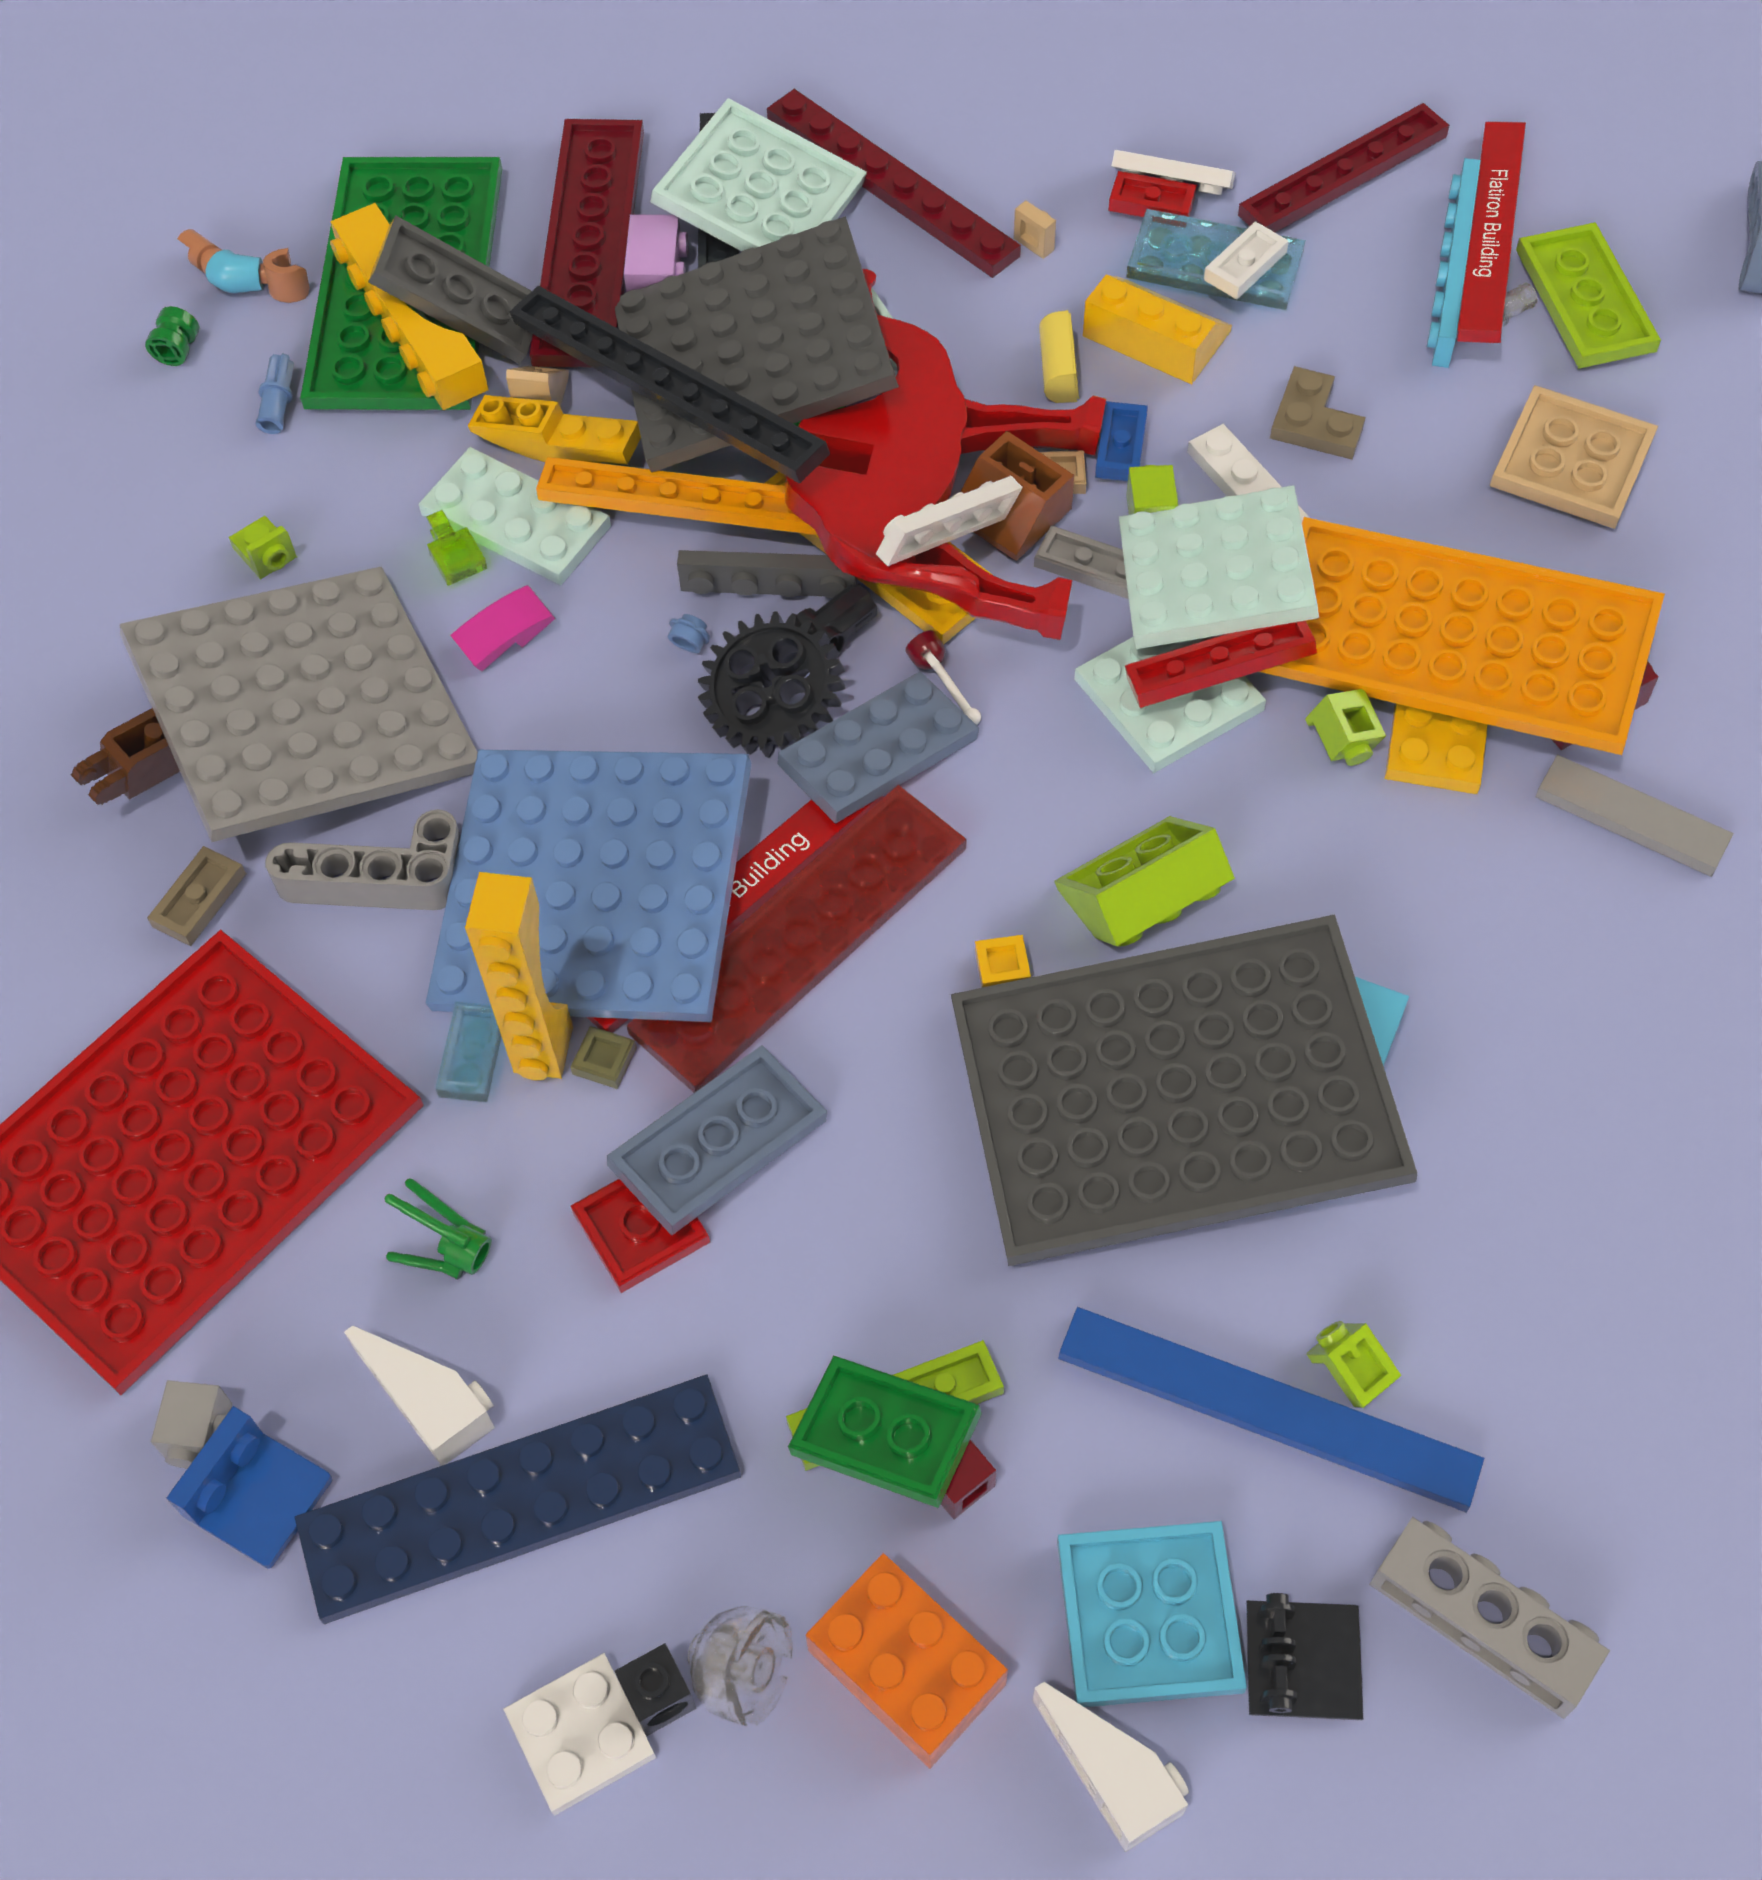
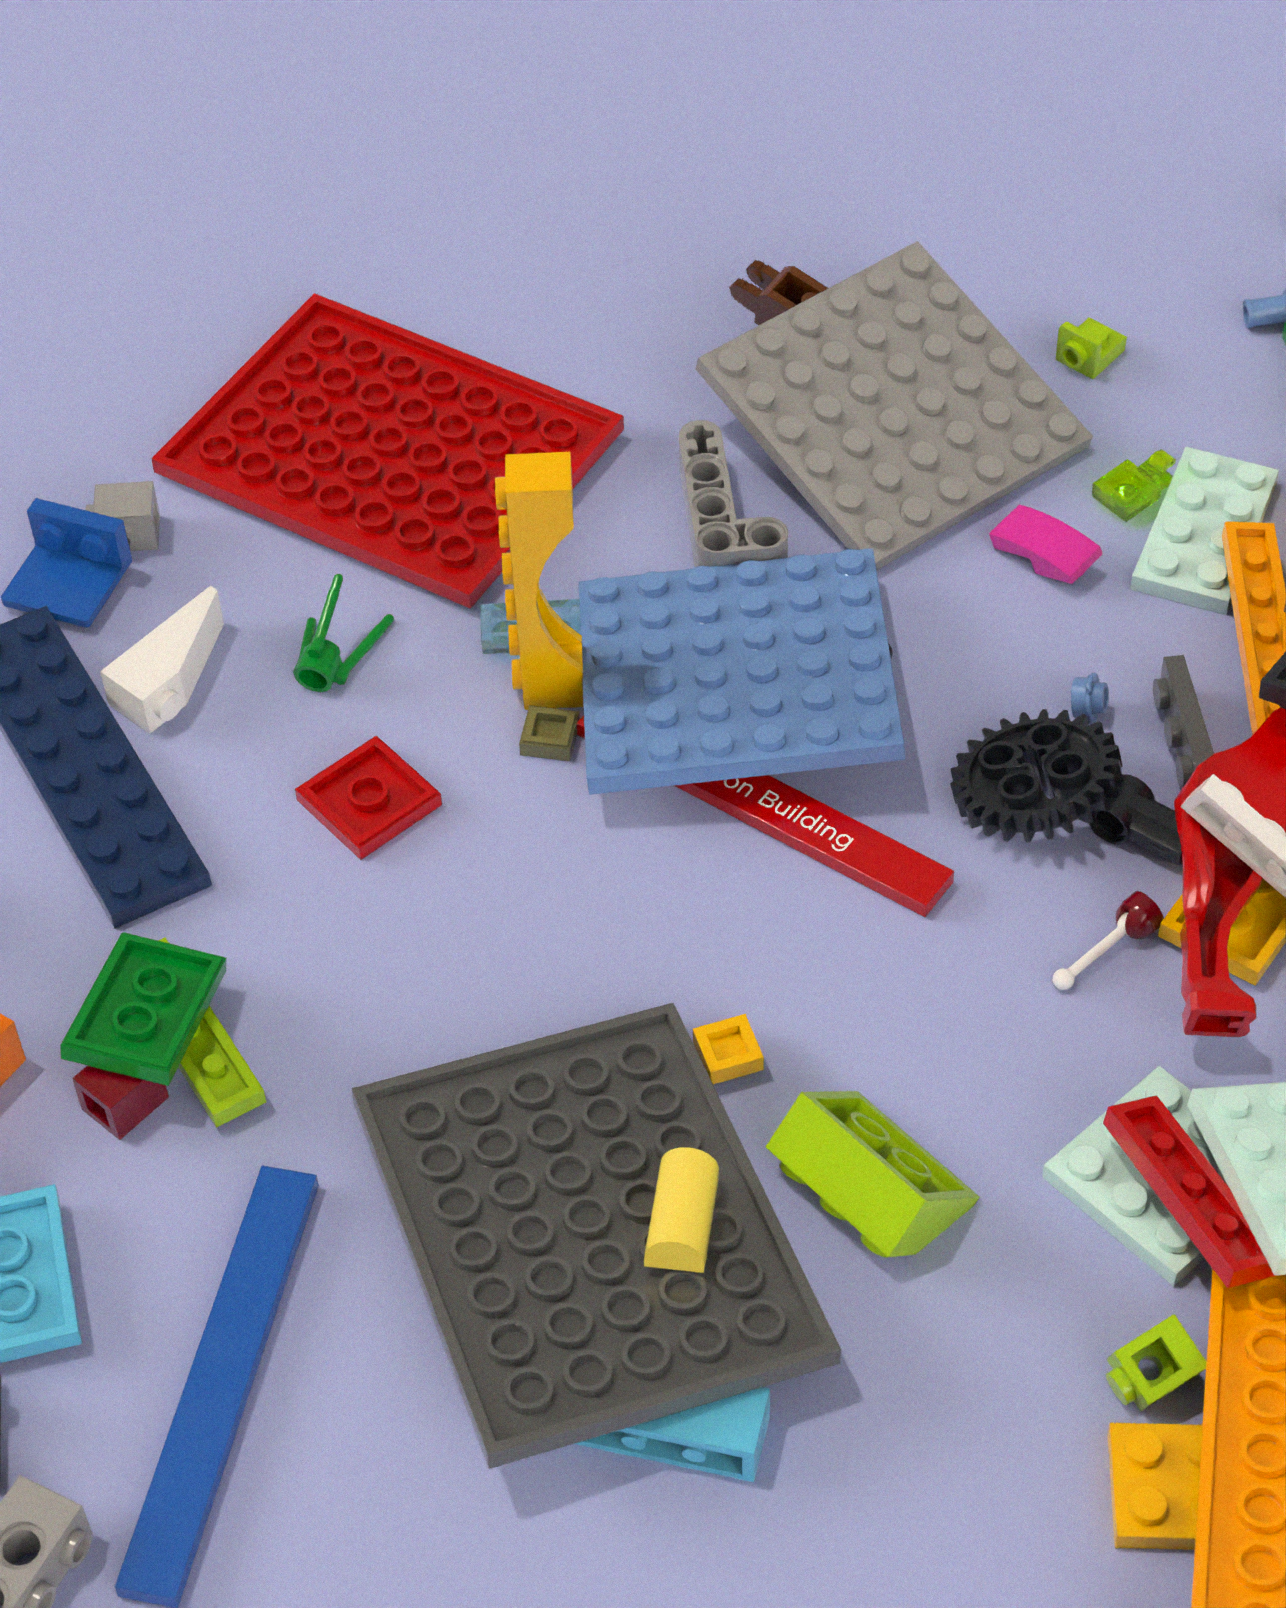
camera: 80 degrees right, 10 degrees down
dark tan plate [147,846,246,946] -> none
sand blue plate [607,1045,827,1235] -> none
clear red plate [626,785,967,1093] -> none
sand blue plate [777,671,979,824] -> none
lime bracket [1306,1321,1402,1408] -> none
none -> light yellow brick [644,1147,719,1273]

